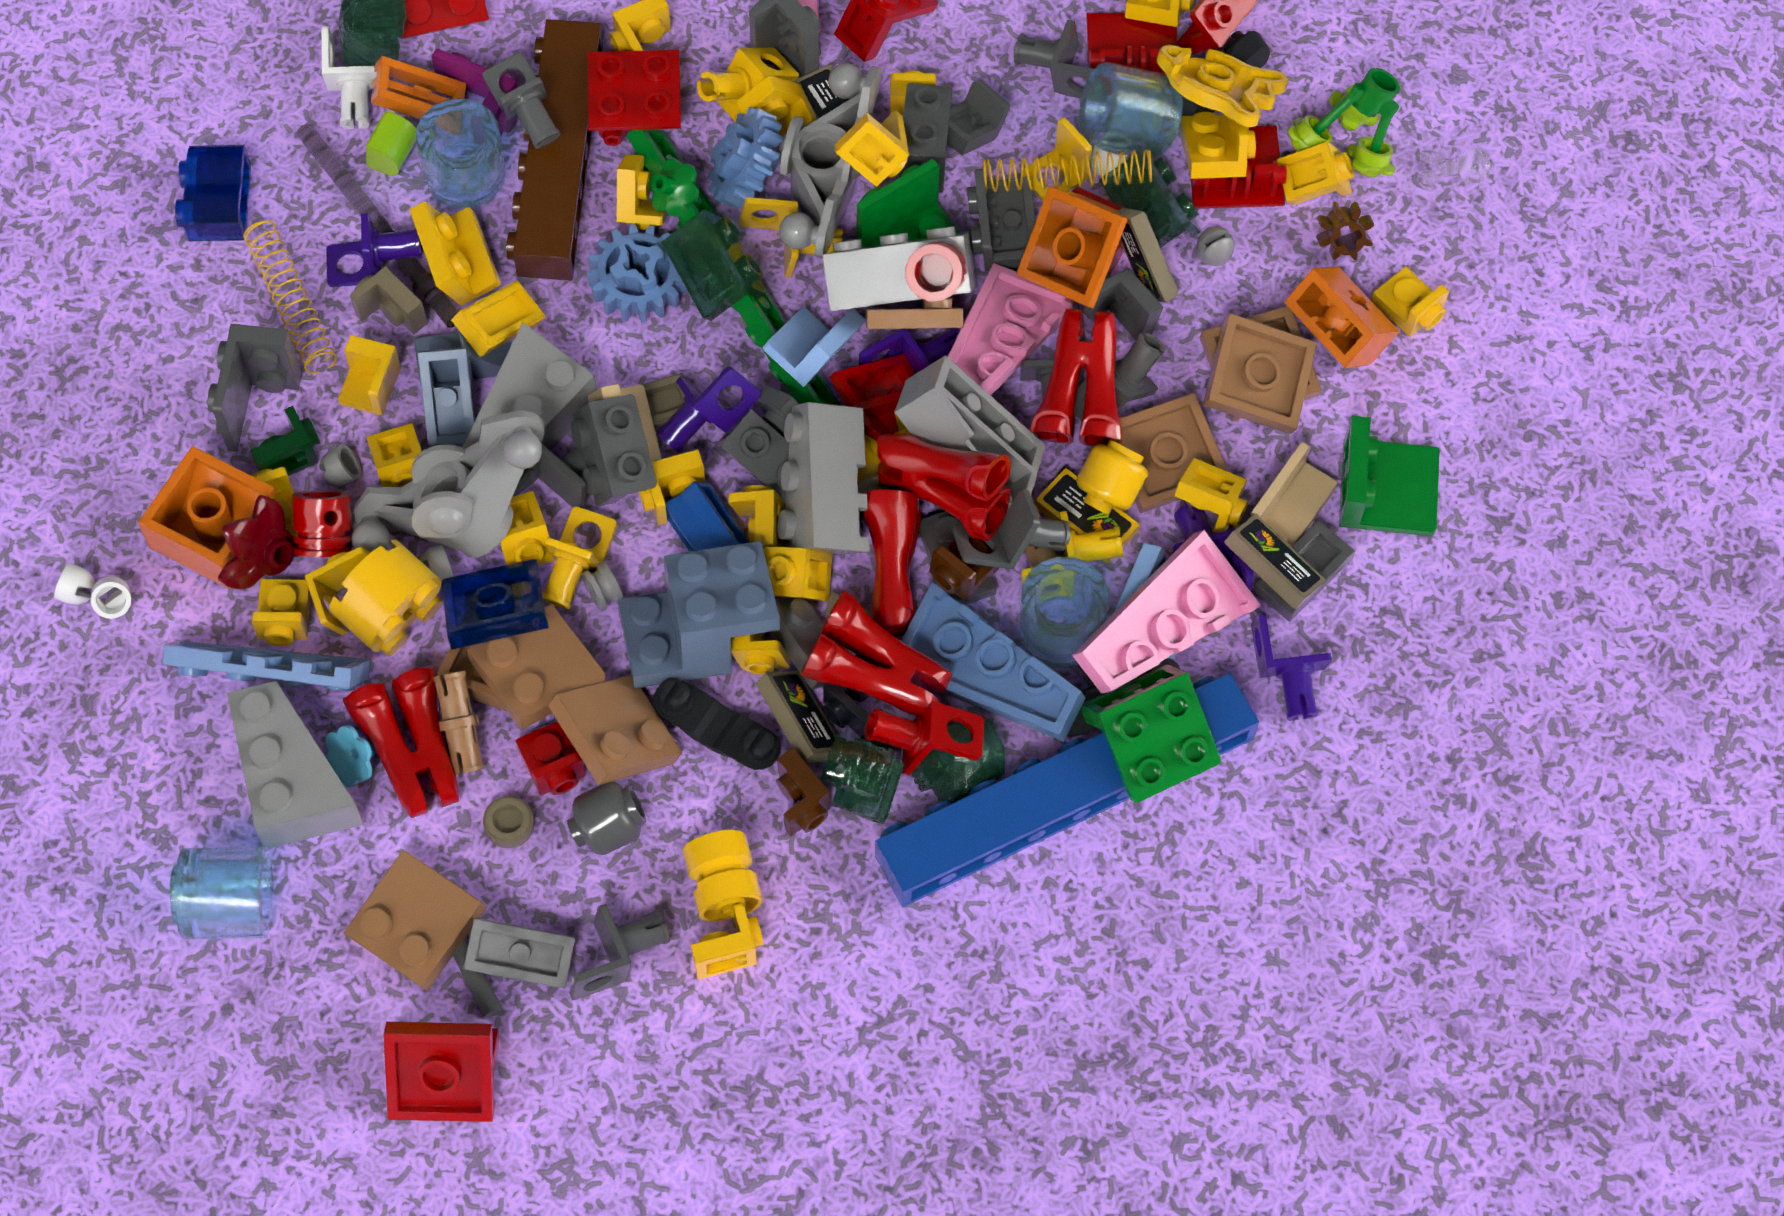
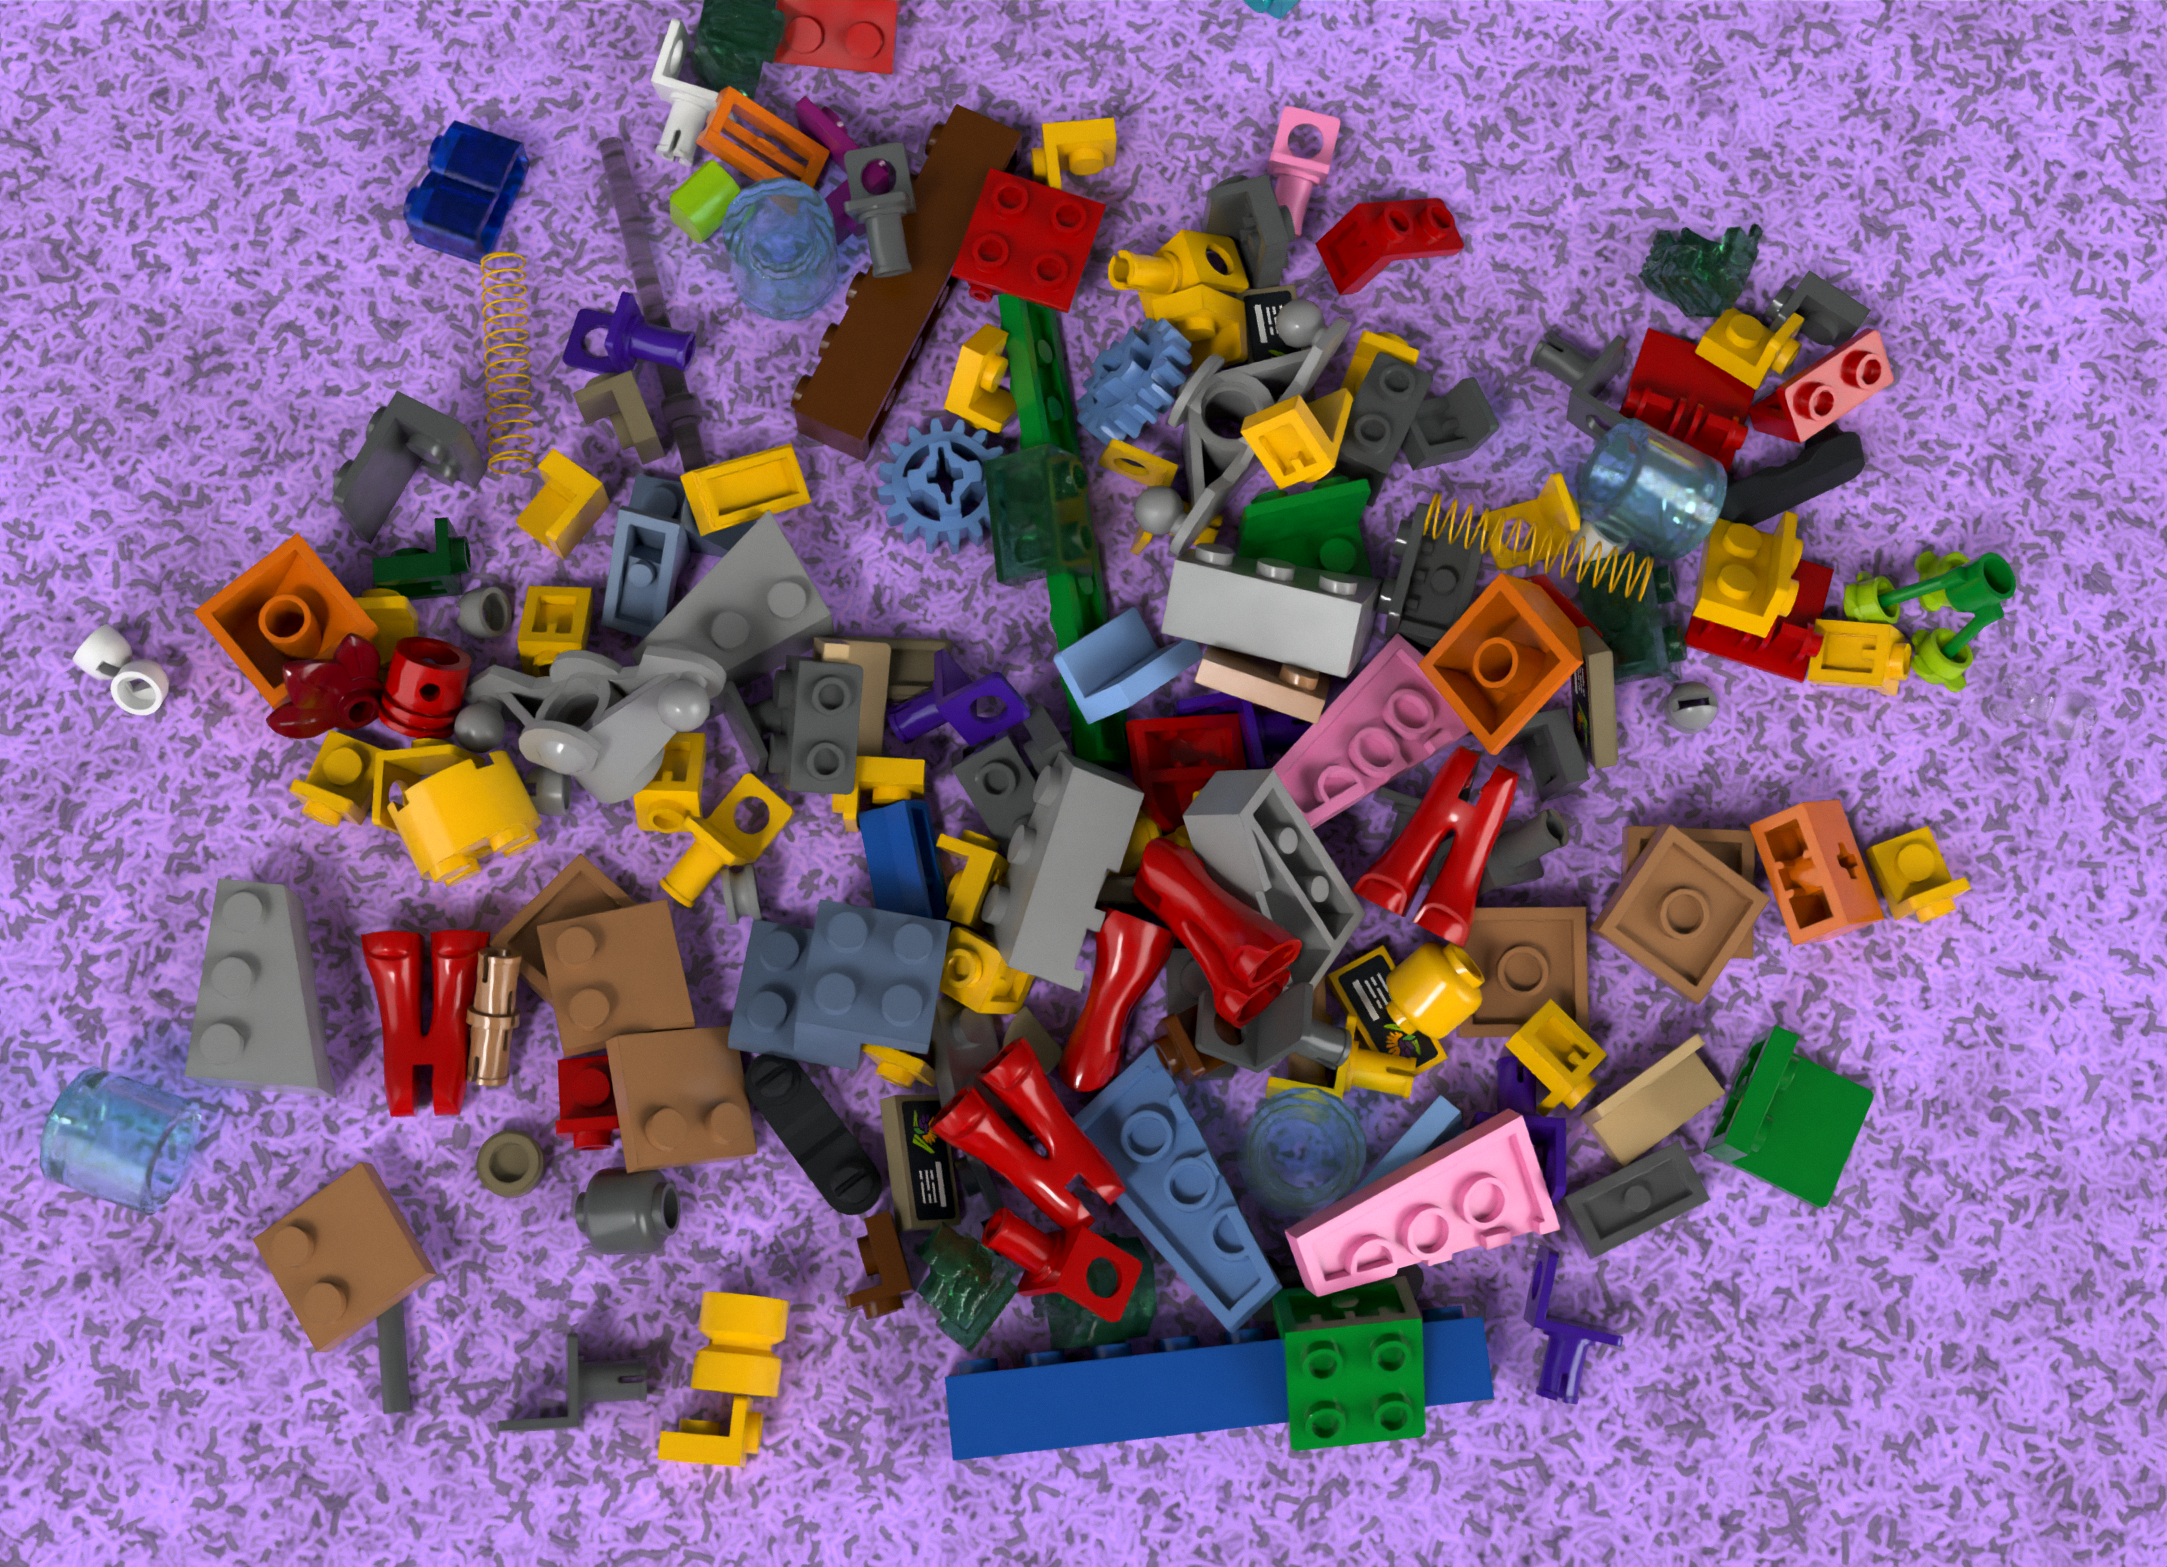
camera: 15 degrees right, 10 degrees up
medium blue wing [162,640,371,691] -> none
medium azure plant [325,725,375,787] -> none
red bracket [383,1021,499,1122] -> none
yellow bracket [409,201,501,306] -> none
clear blue tile [442,559,549,650] -> none
flat silver plate [463,917,575,989] -> none
green plant [650,158,699,217] -> none
piece [905,241,967,302] -> none
yellow tile [1157,45,1288,127] -> none
tile [1224,514,1327,610] -> none
reddish brown gear [1316,201,1374,260] -> none

